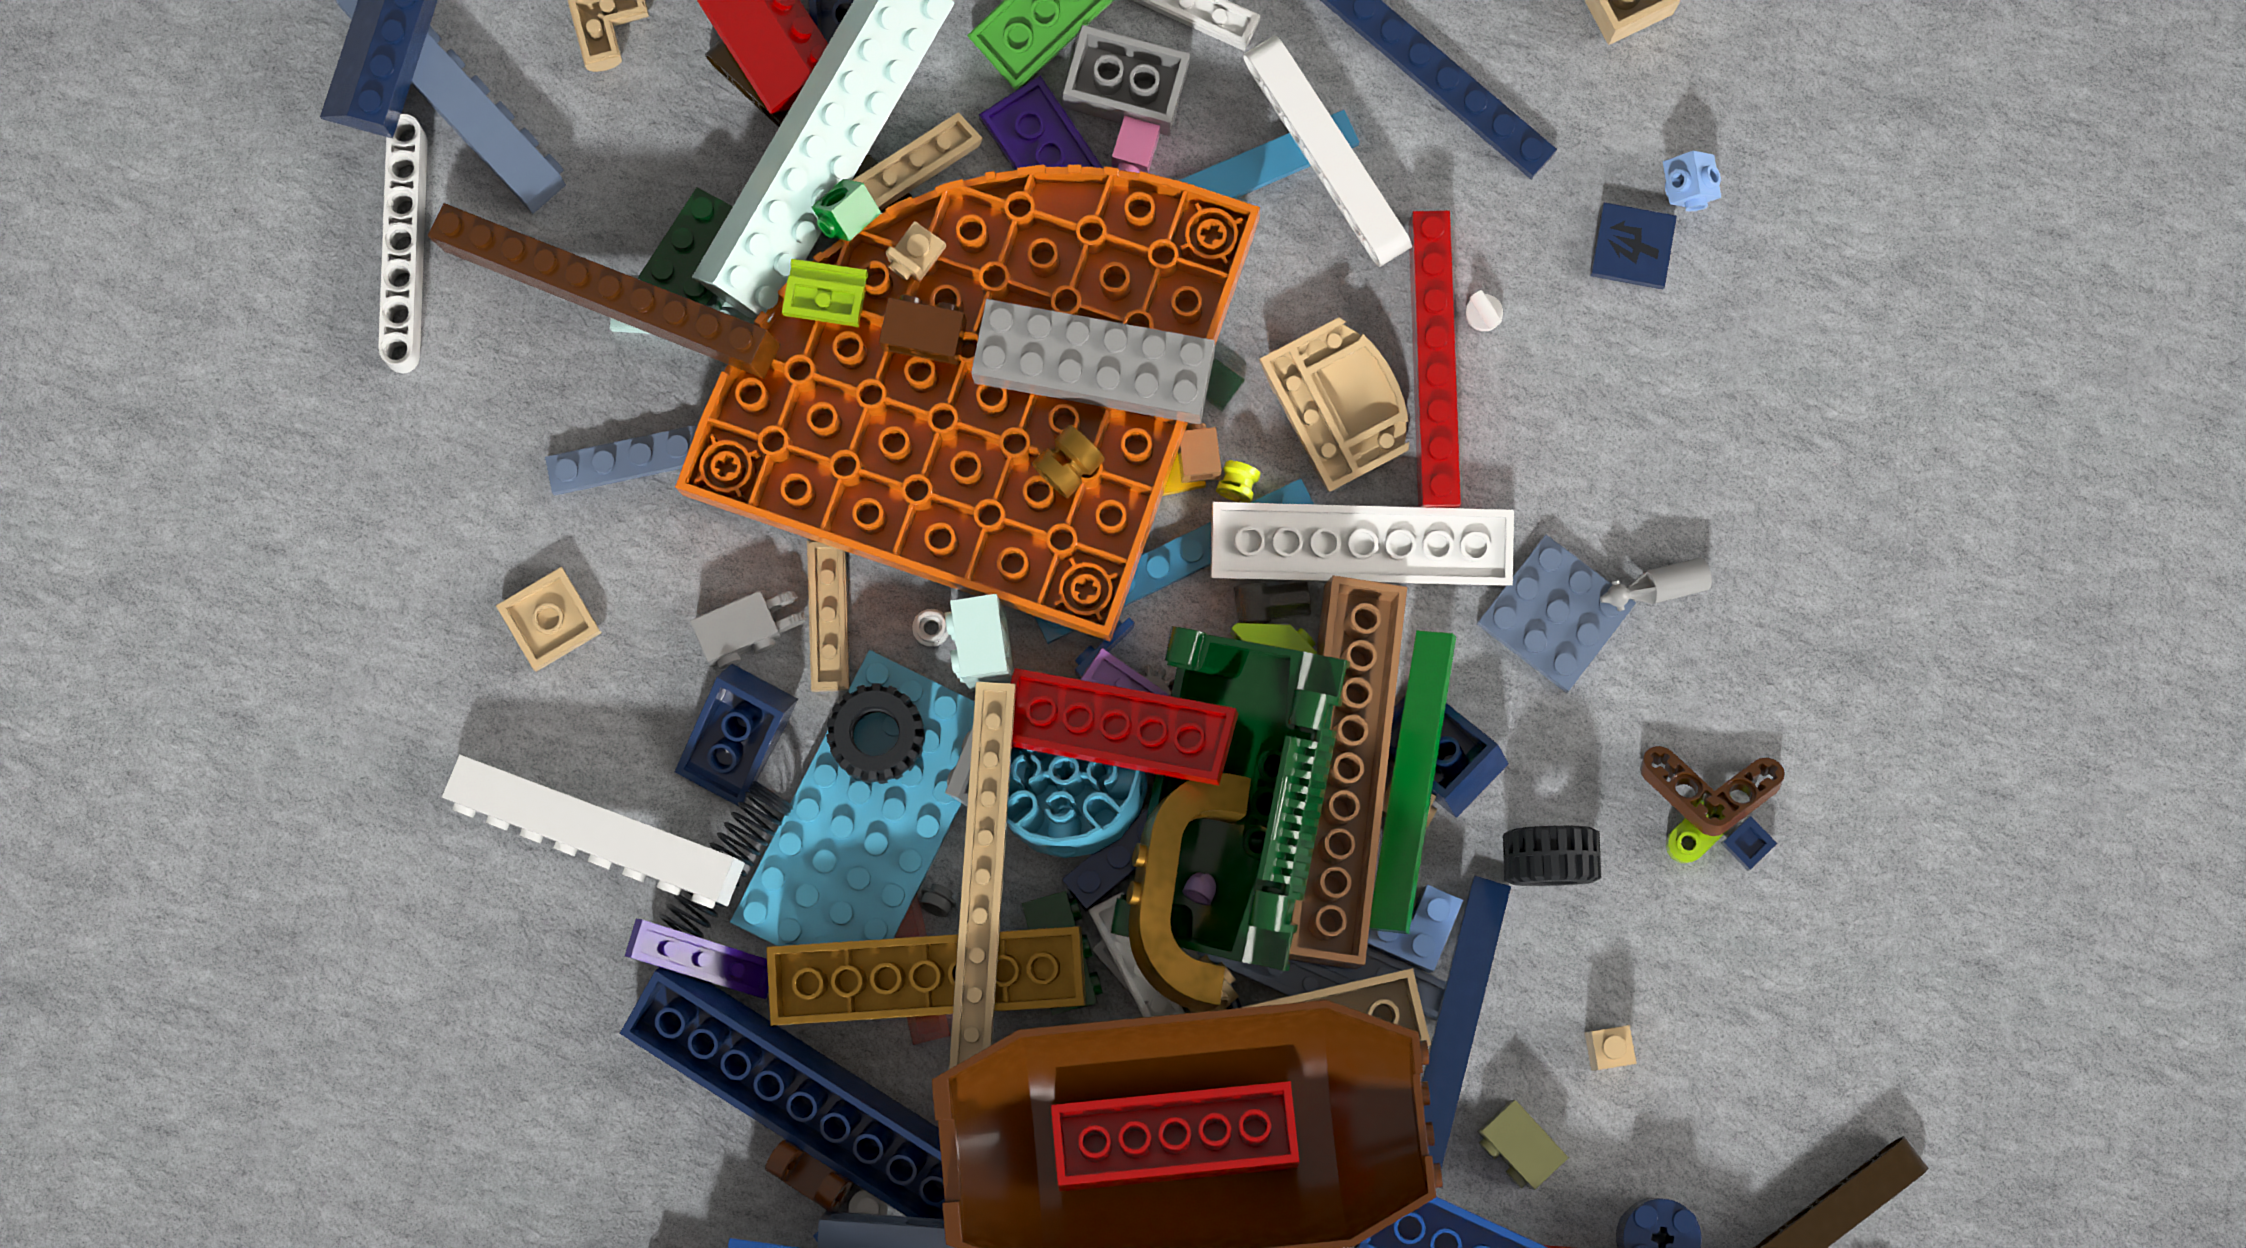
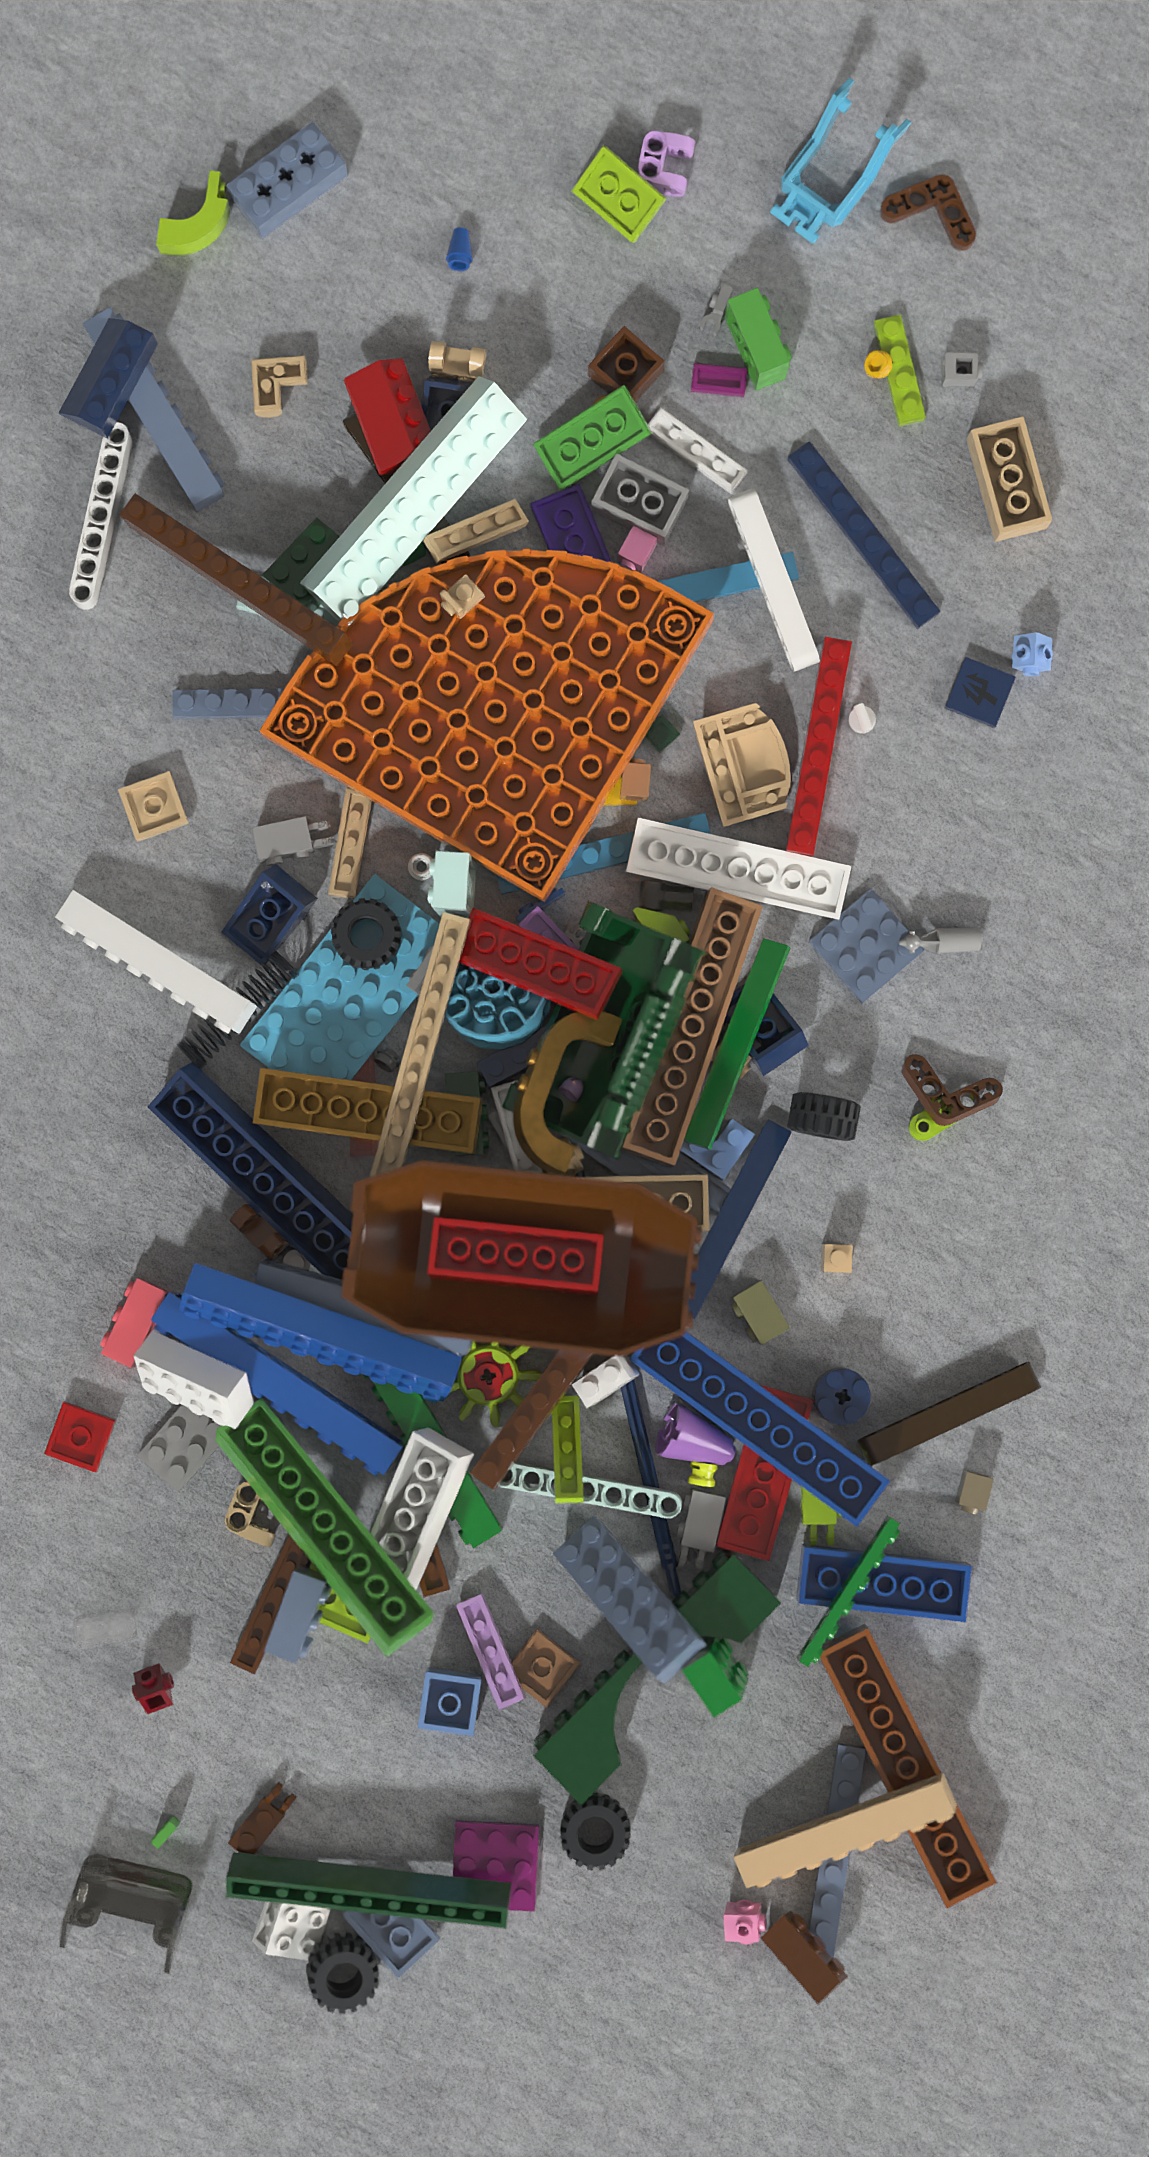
camera: 15 degrees right, 5 degrees up
plate [625,918,769,999] -> none
lime plate [782,259,868,327] -> none
brick [811,179,881,241] -> none
reddish brown brick [879,295,967,365] -> none
light grey brick [971,299,1215,425] -> none
pearl gold wheel [1032,425,1105,499] -> none
neon yellow wheel [1216,460,1261,503] -> none
dark blue plate [1721,816,1778,871] -> none

